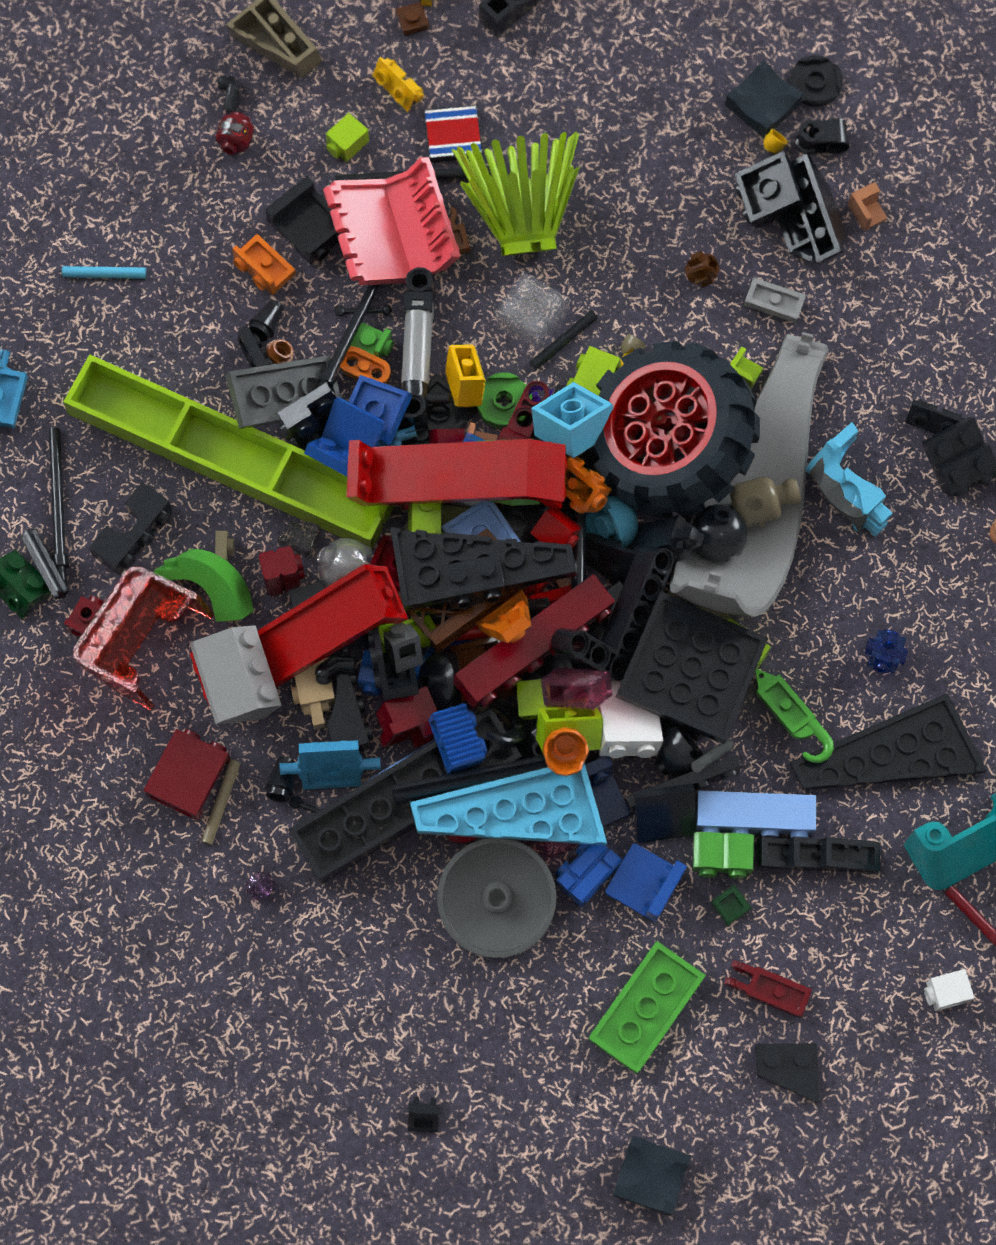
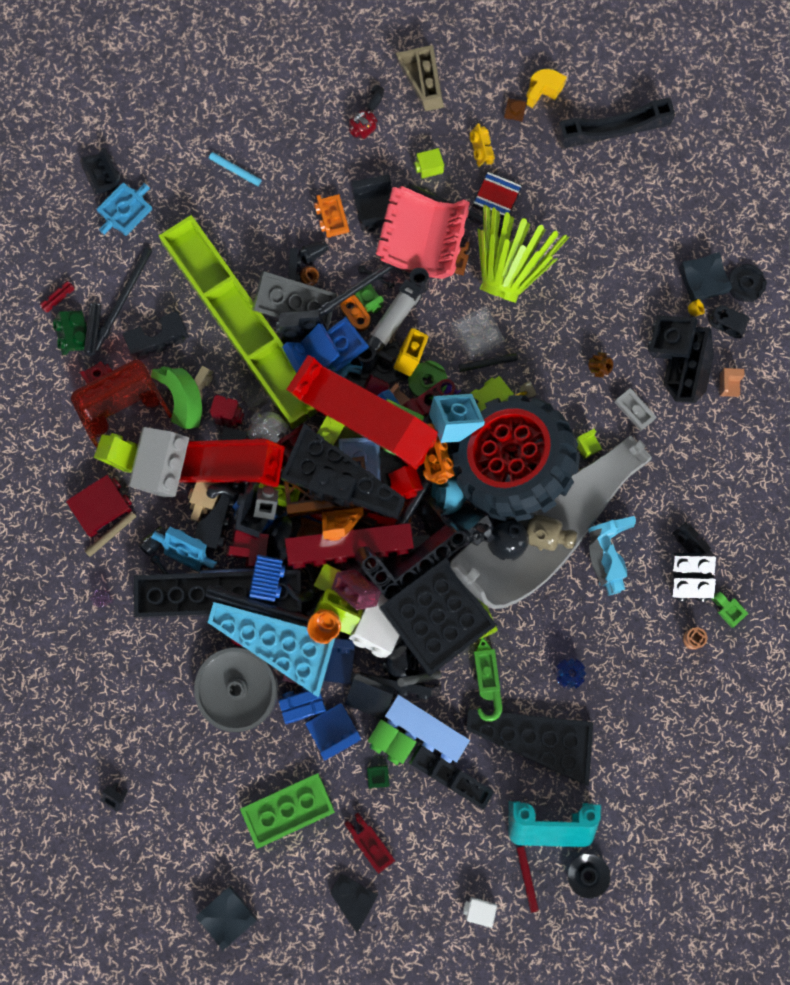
camera: 30 degrees right, 5 degrees up
none -> lime brick [94,433,138,473]

